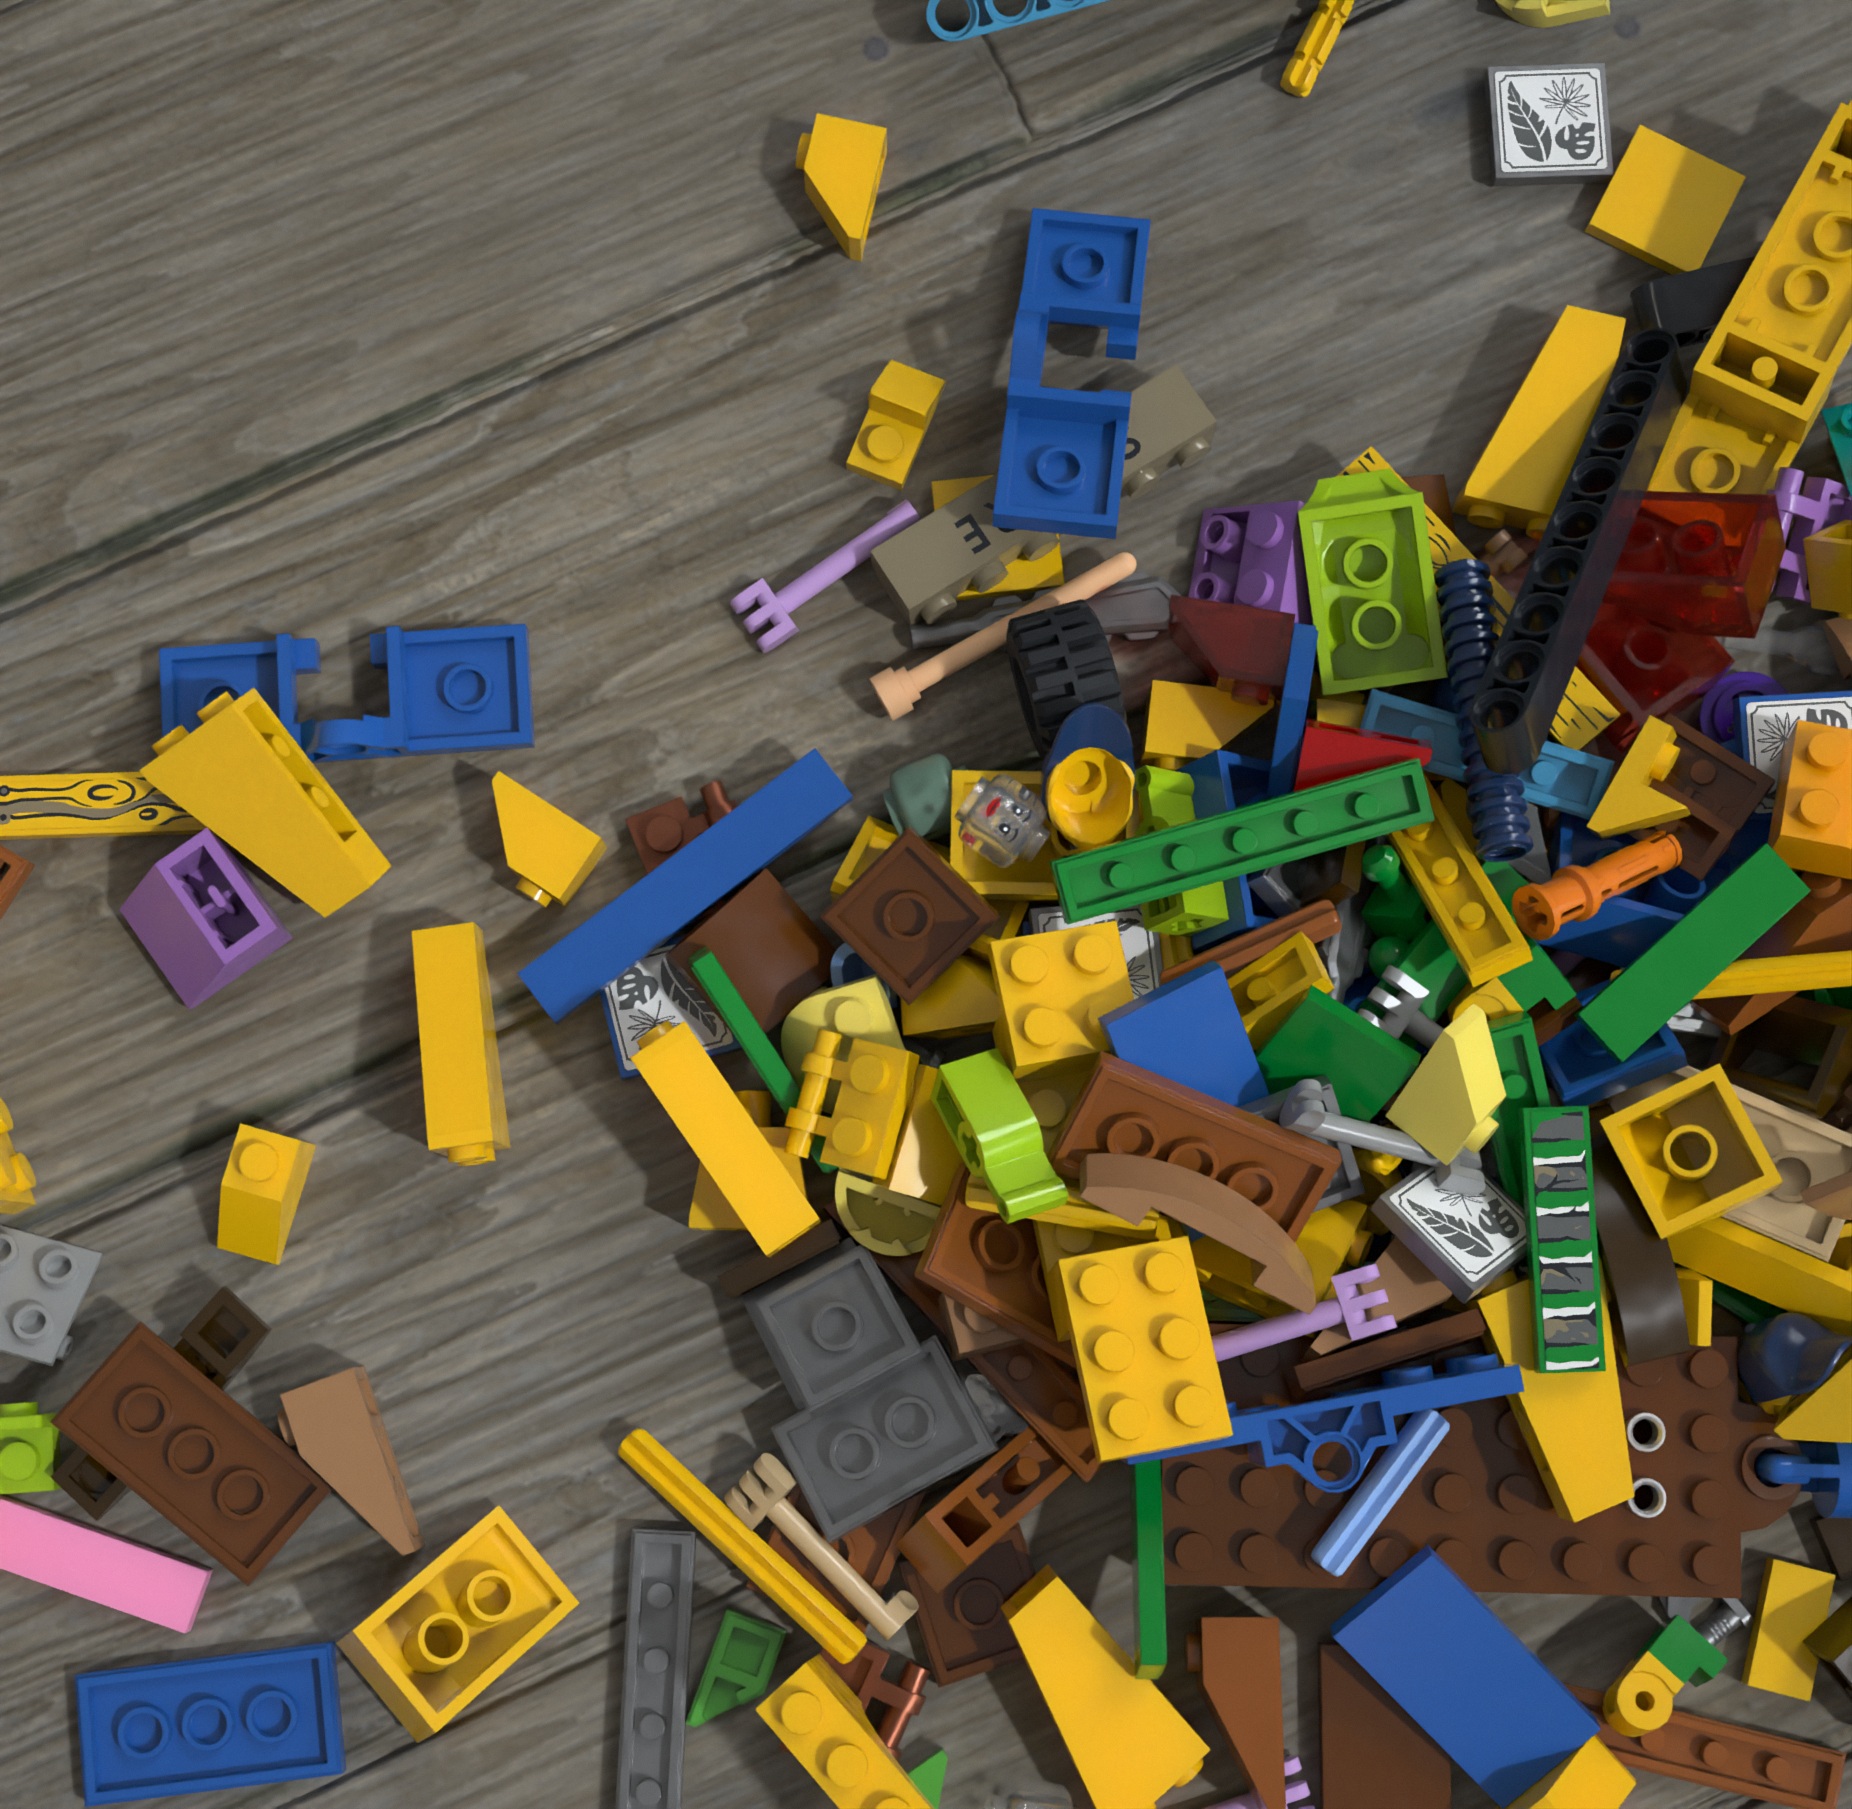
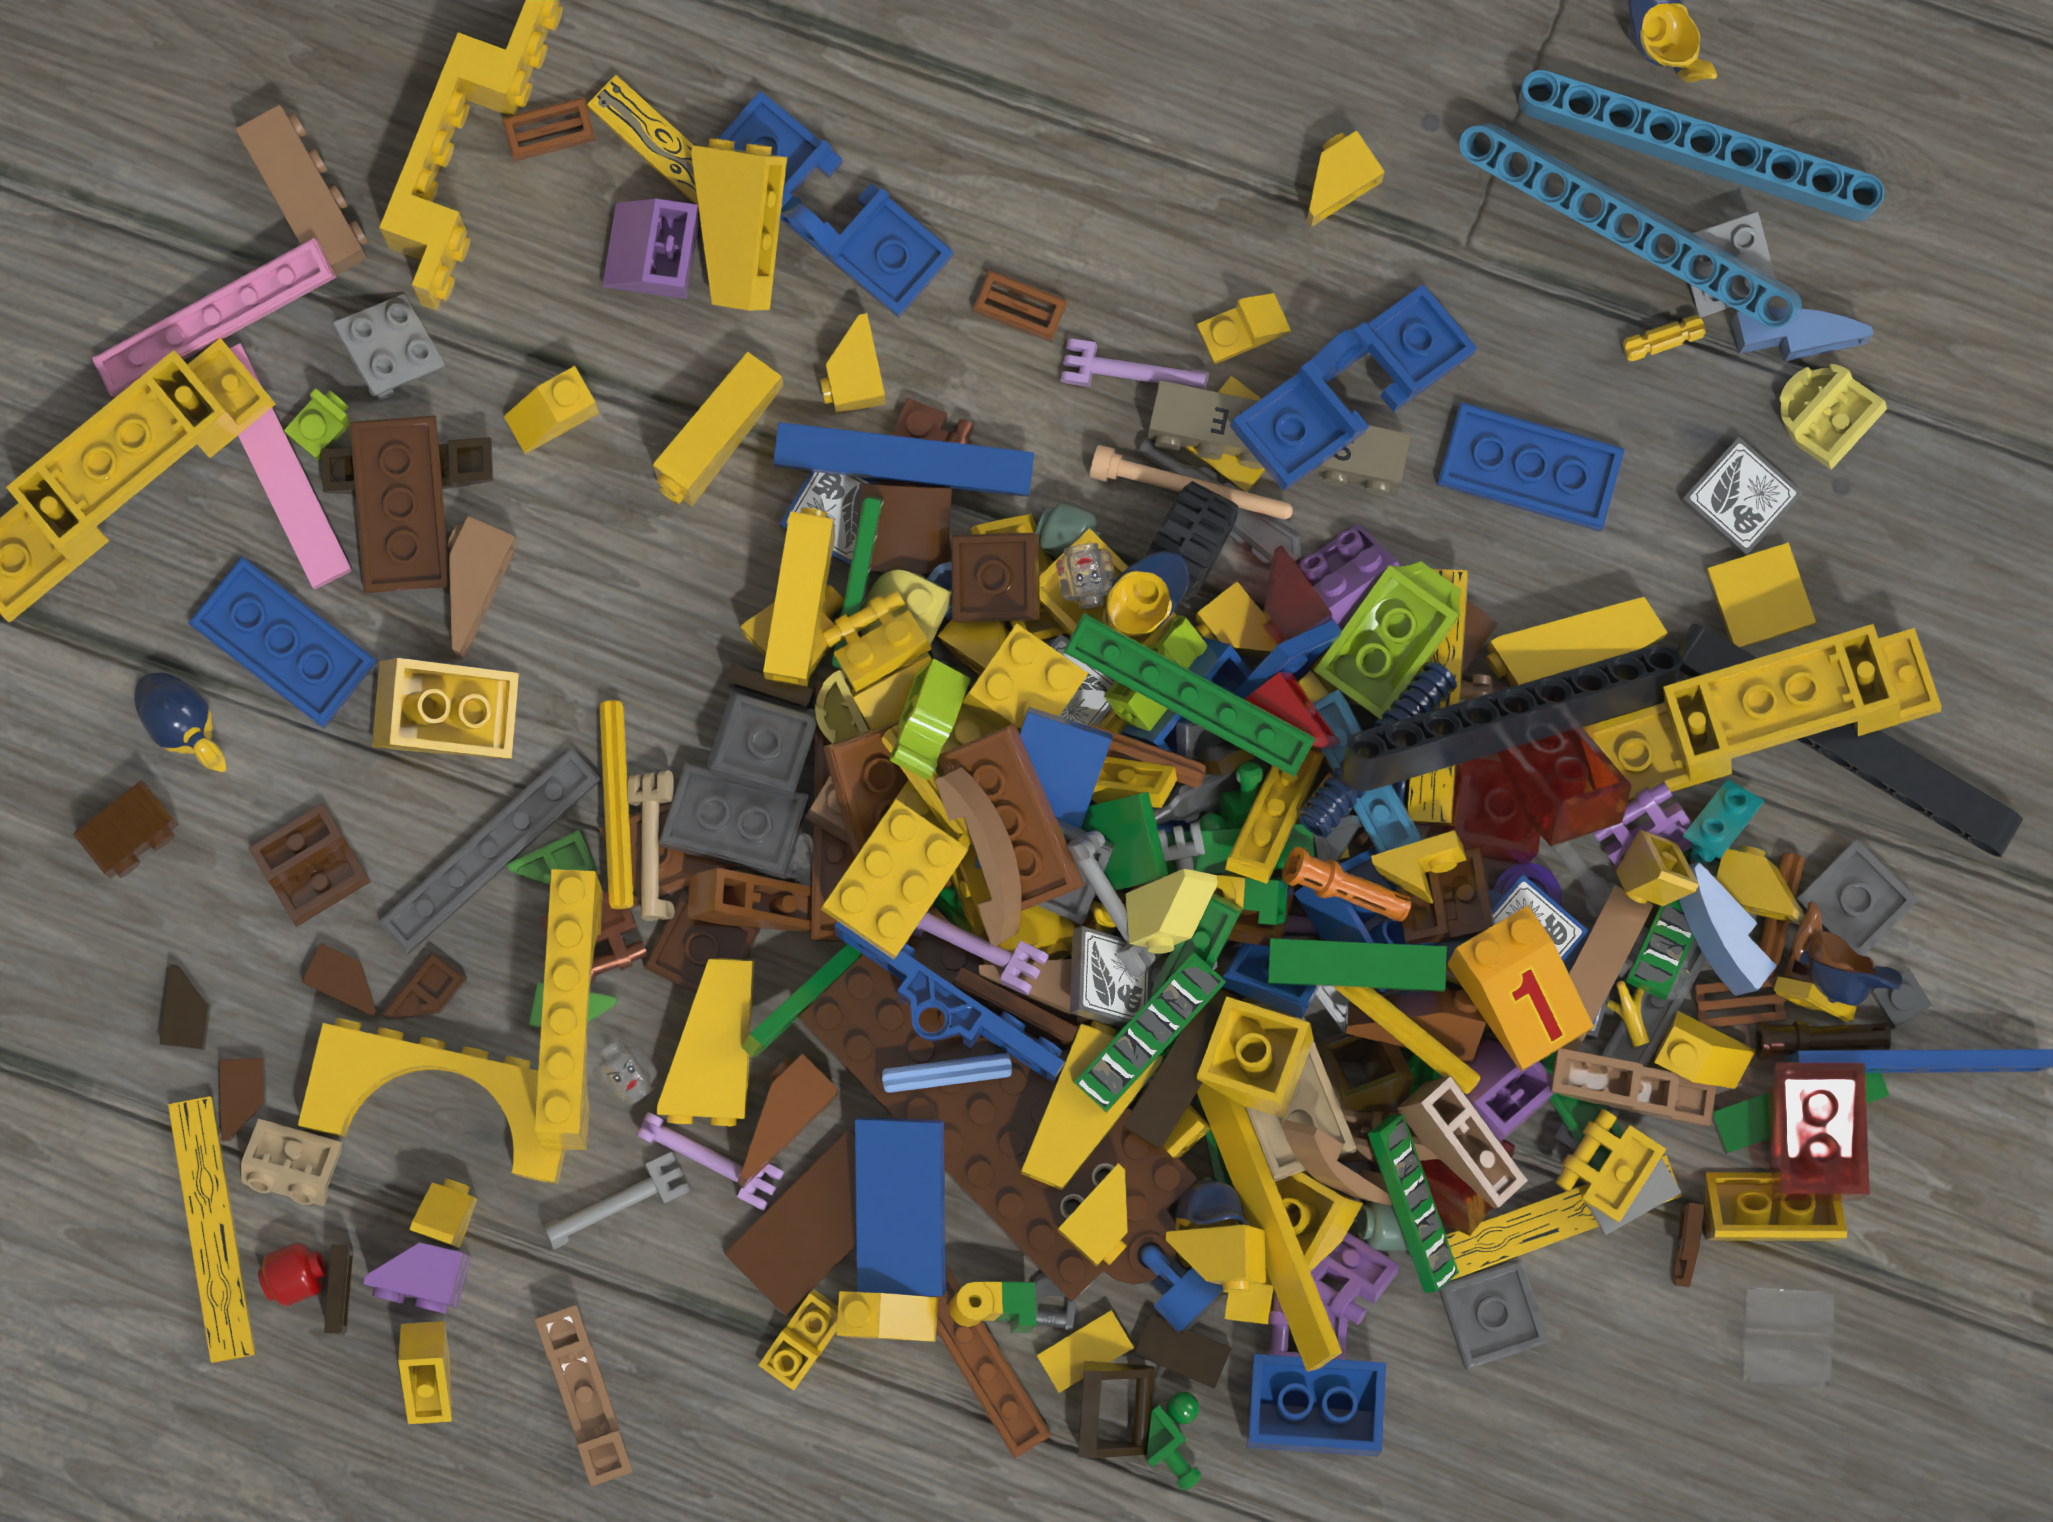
camera: 45 degrees right, 0 degrees up
none -> dark orange tile [973,270,1068,343]
none -> yellow slope [1058,1163,1127,1267]
none -> blue tile [1437,402,1625,532]

